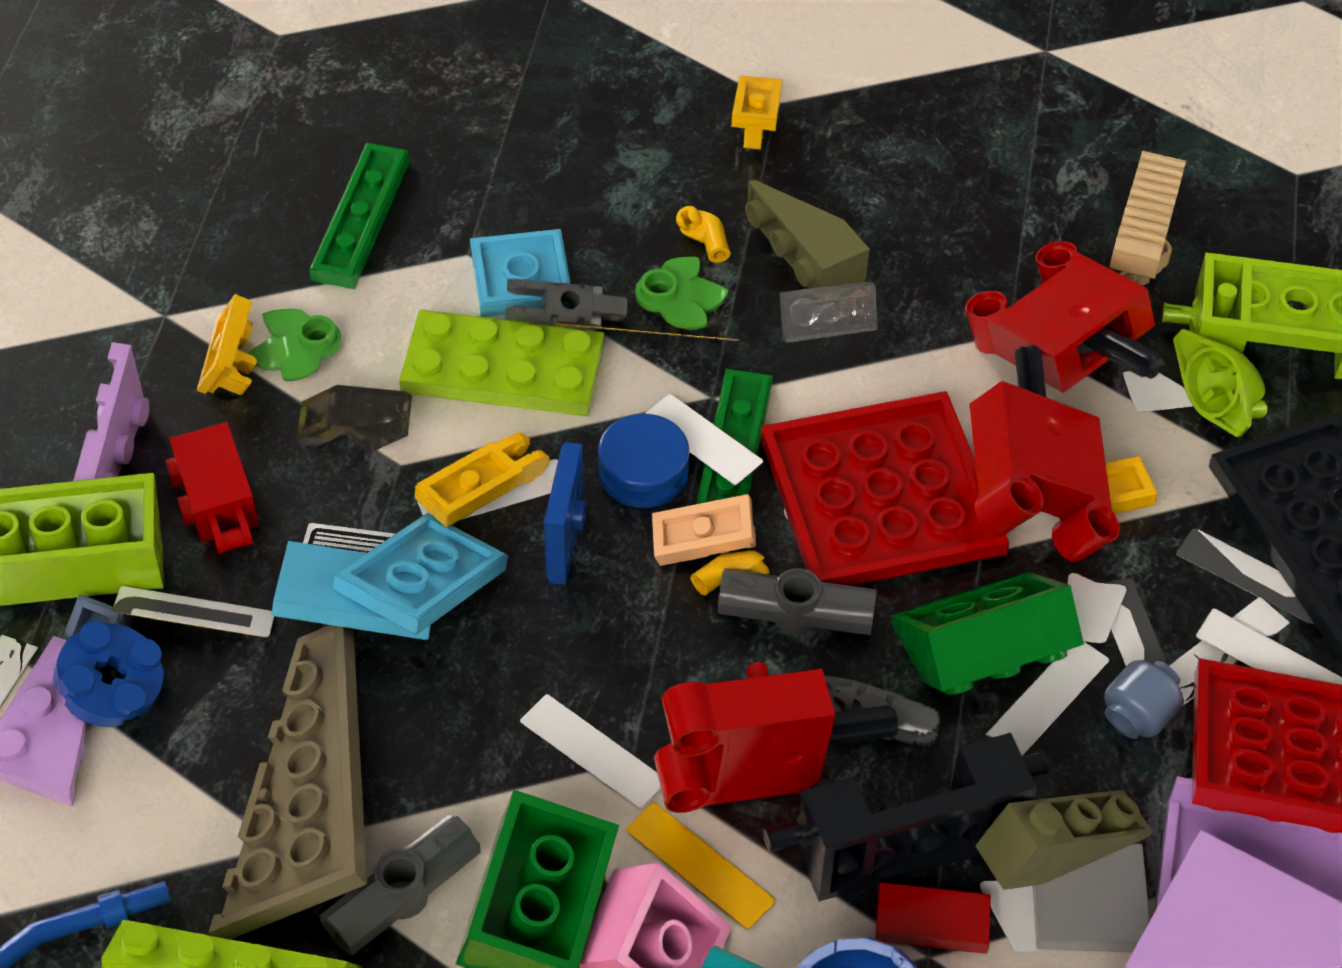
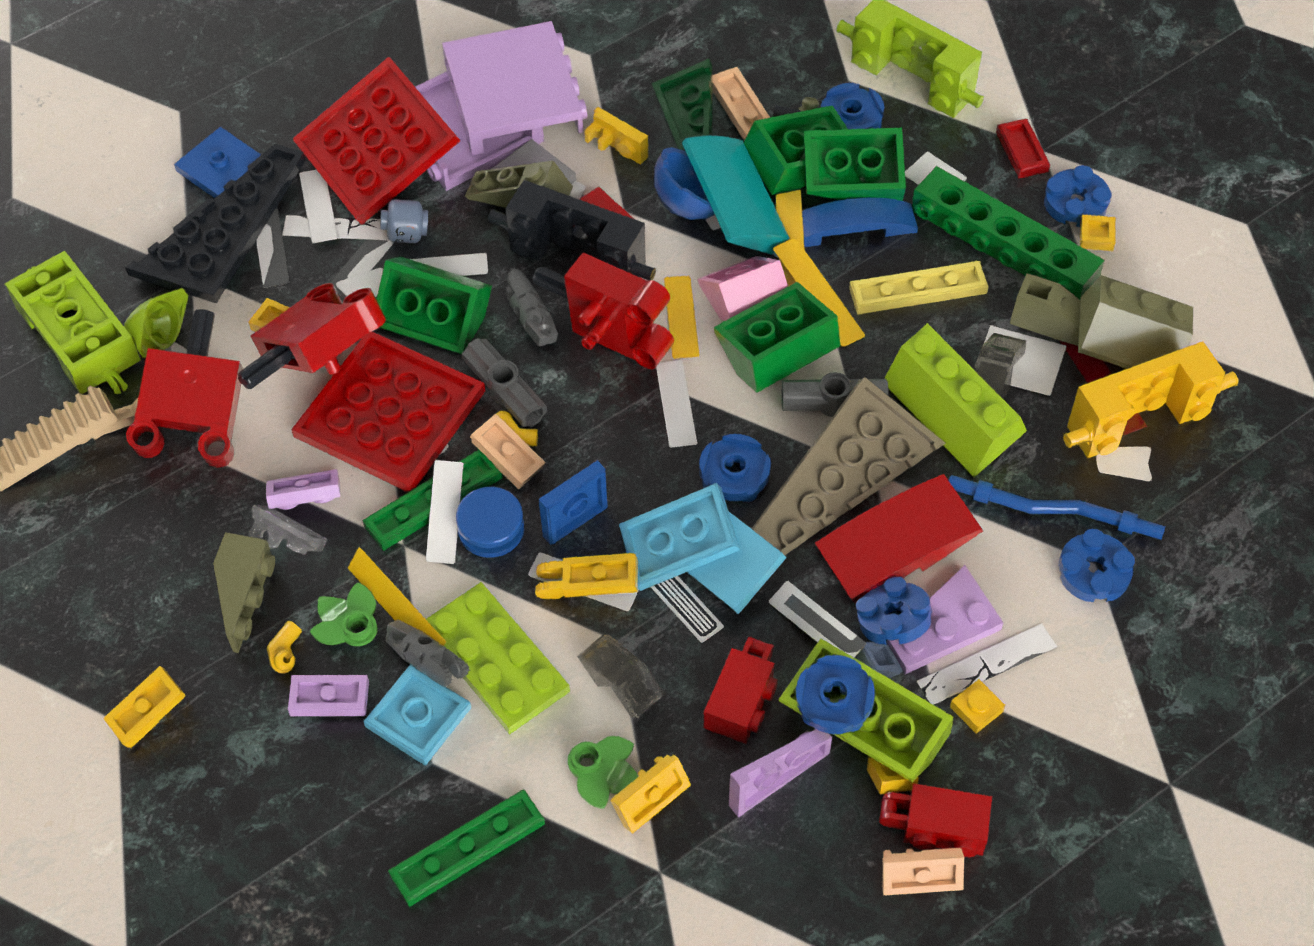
camera: 135 degrees left, 5 degrees up
none -> lavender plate [266,469,340,510]
none -> lavender plate [288,675,369,716]
none -> blue plate [699,434,771,502]
none -> blue plate [796,655,875,734]
none -> red slope [815,474,983,603]

